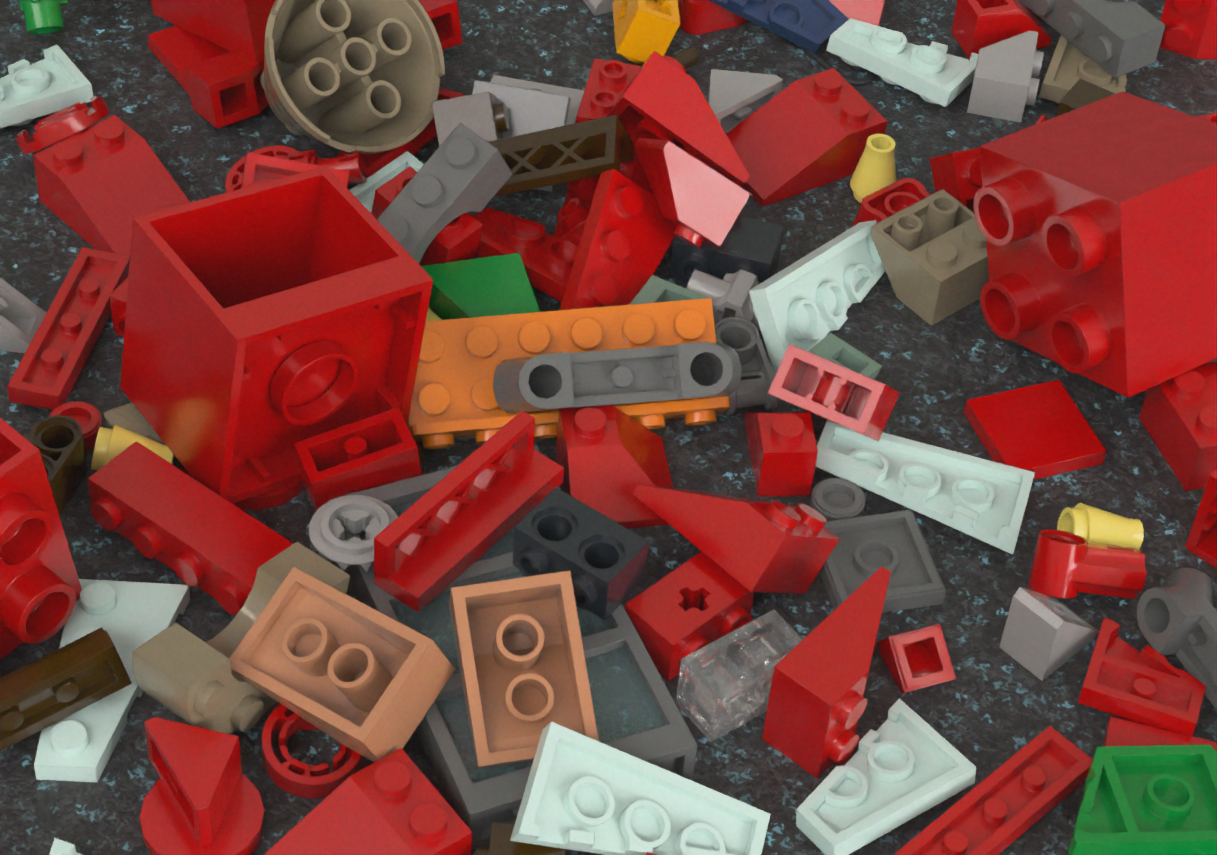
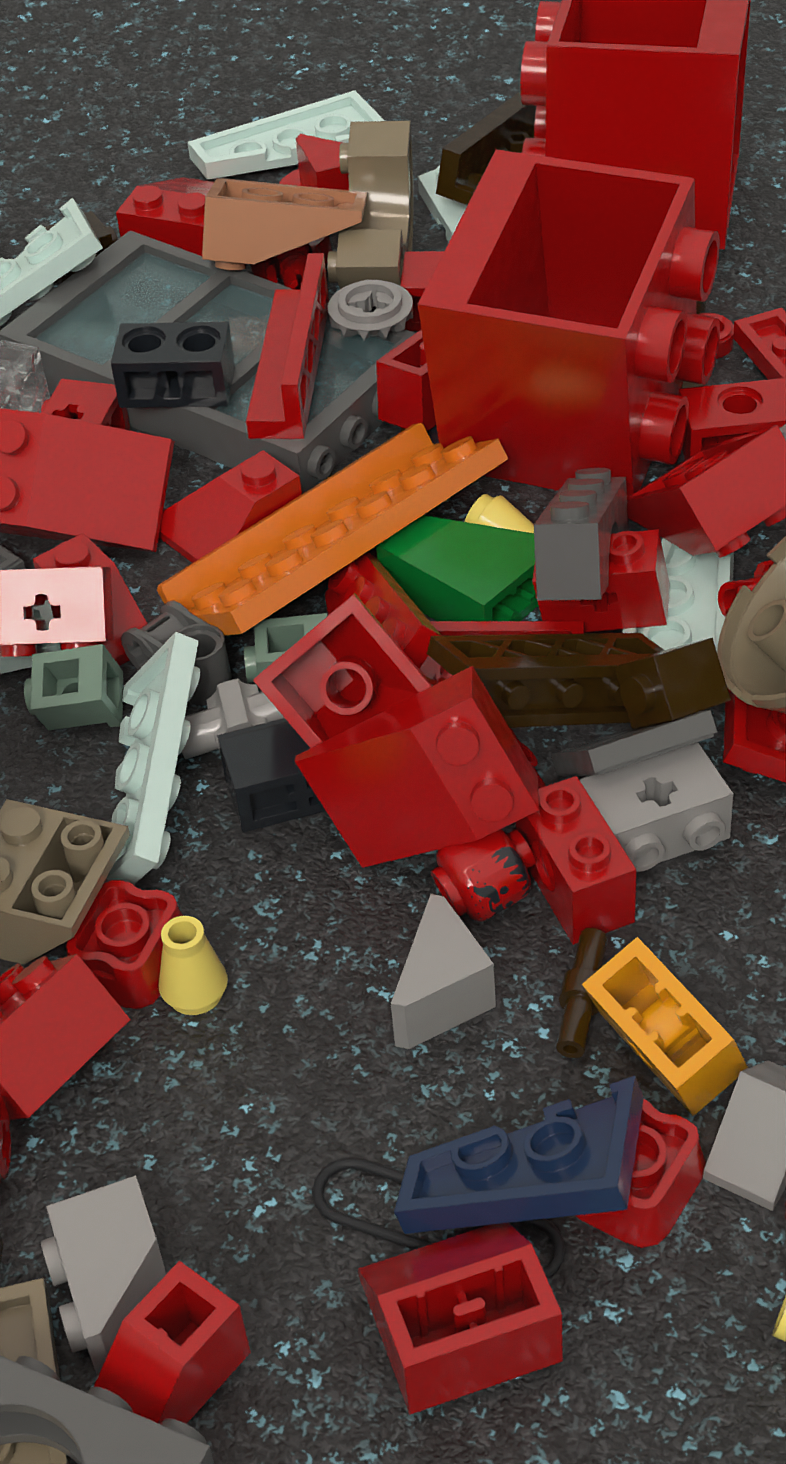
camera: 155 degrees right, 0 degrees up
nougat slope [449,571,599,768] -> none
dark grey plate [493,342,742,413] -> none
red slope [726,68,887,207] -> none
light aqua wing [826,18,979,107] -> none

